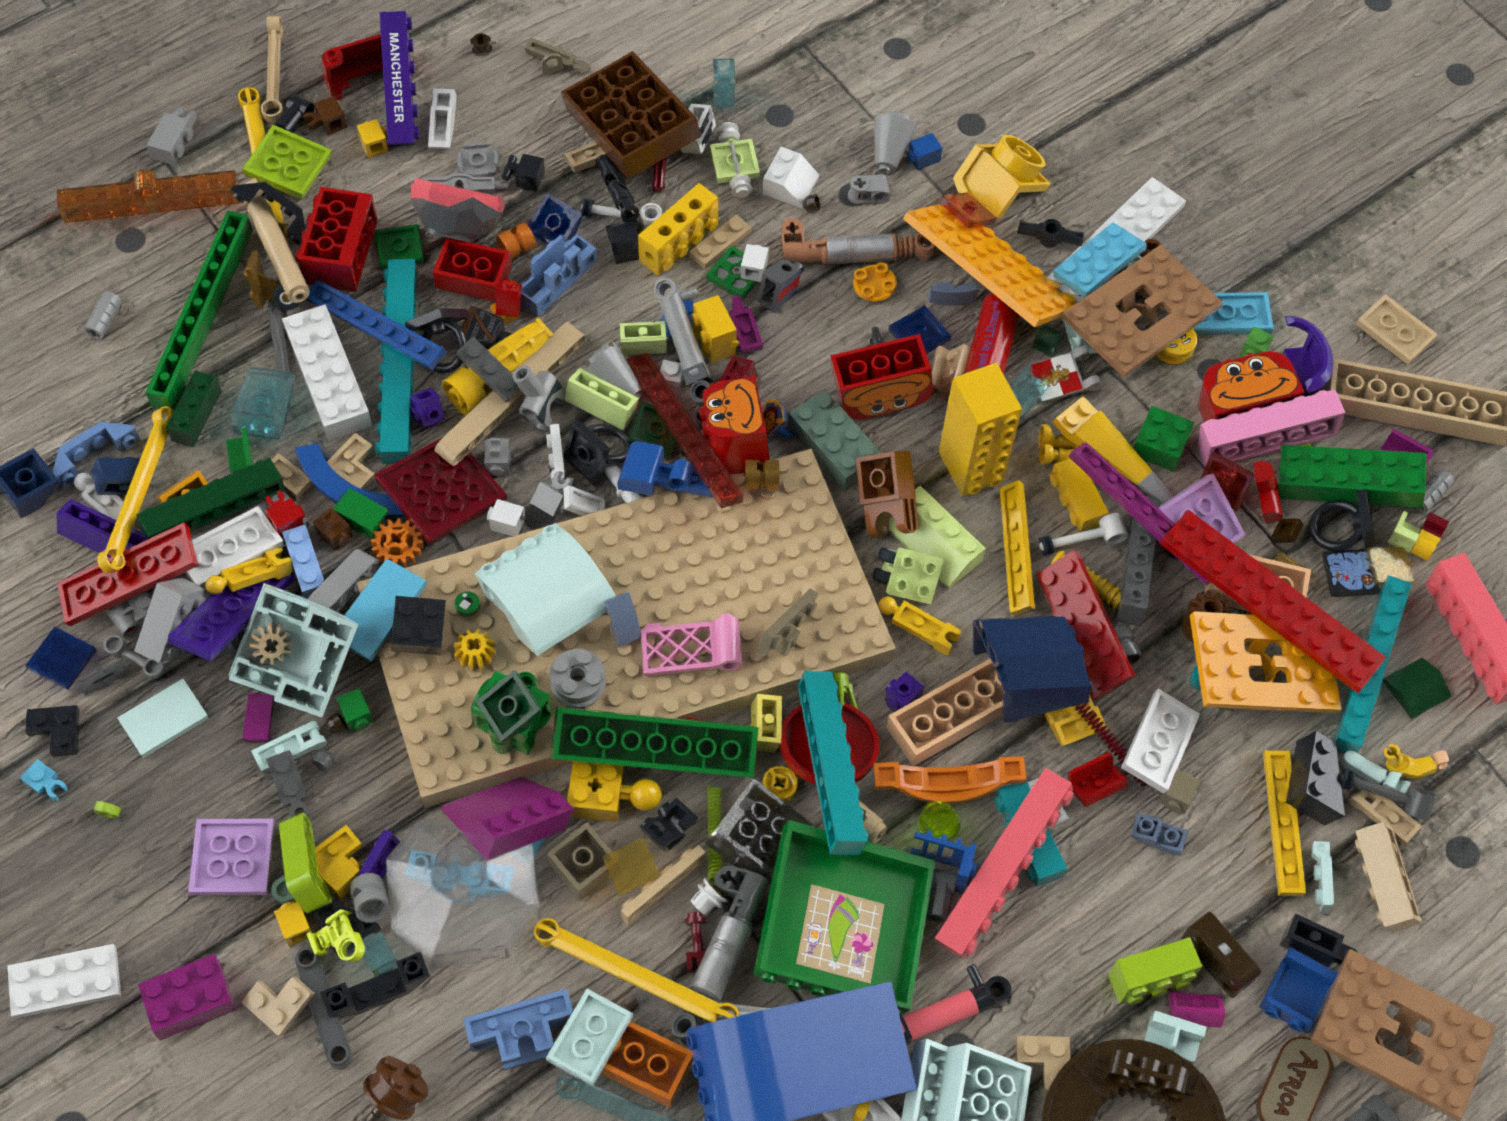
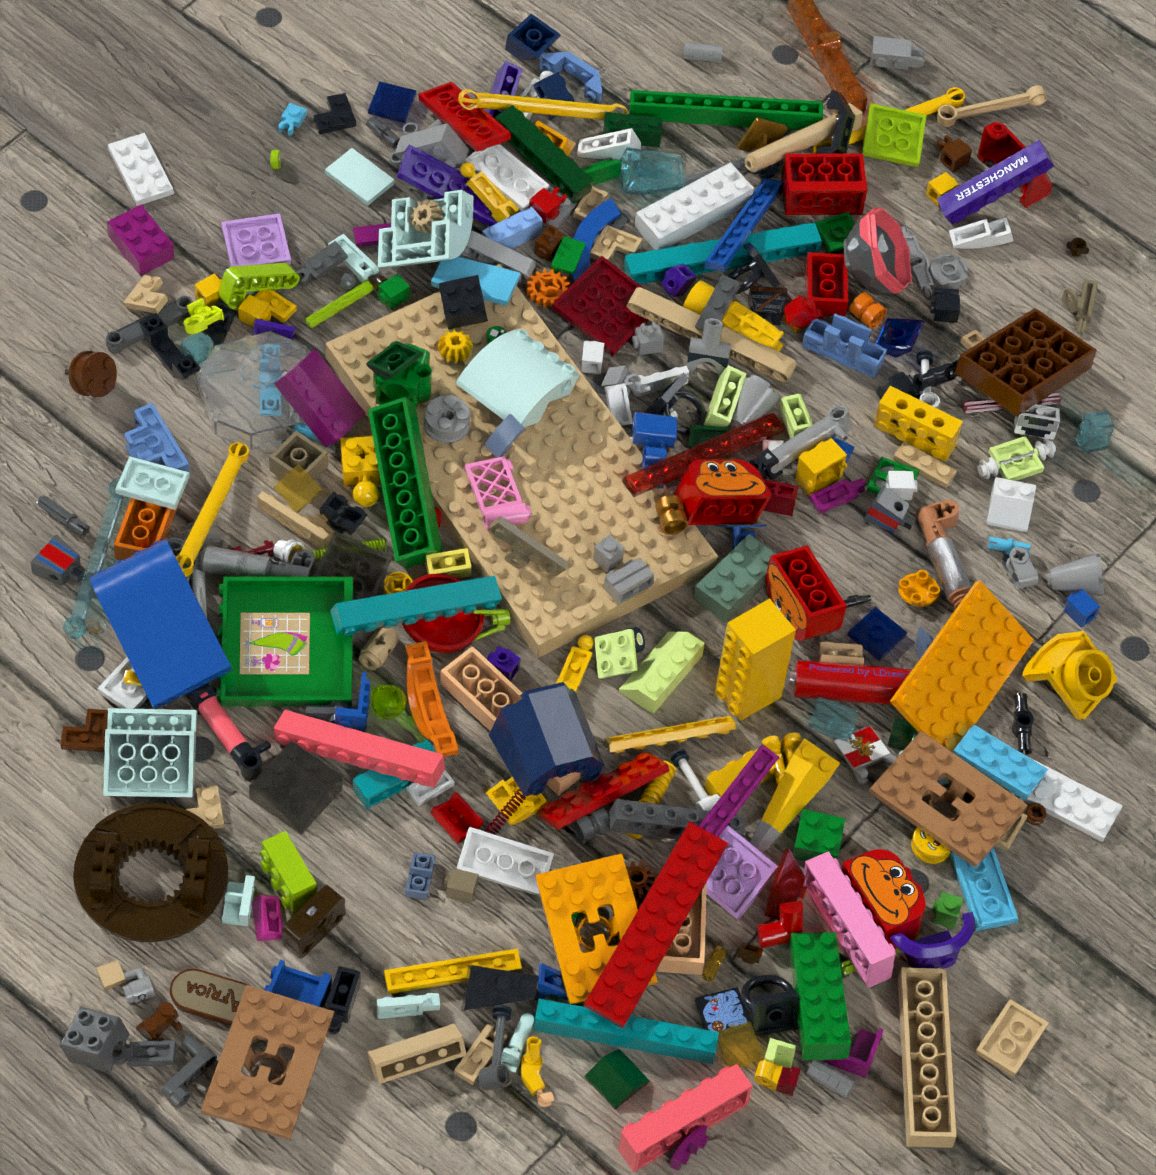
camera: 75 degrees right, 5 degrees down
black piece [274,95,315,133] -> none
light grey wheel [350,873,390,923] -> none
dark brown hinge [803,194,821,212] -> none
dark orange brick [856,451,918,538] -> none
clear red plate [940,192,997,228] -> none
none -> clear smoke slope [249,741,343,835]
none -> lime axle [306,281,373,328]
none -> blue slope [538,963,568,1000]
none -> white slope [577,128,641,162]
none -> light grey brick [593,535,624,573]
none -> light grey brick [604,558,654,605]
none -> medium azure pin [987,536,1031,555]

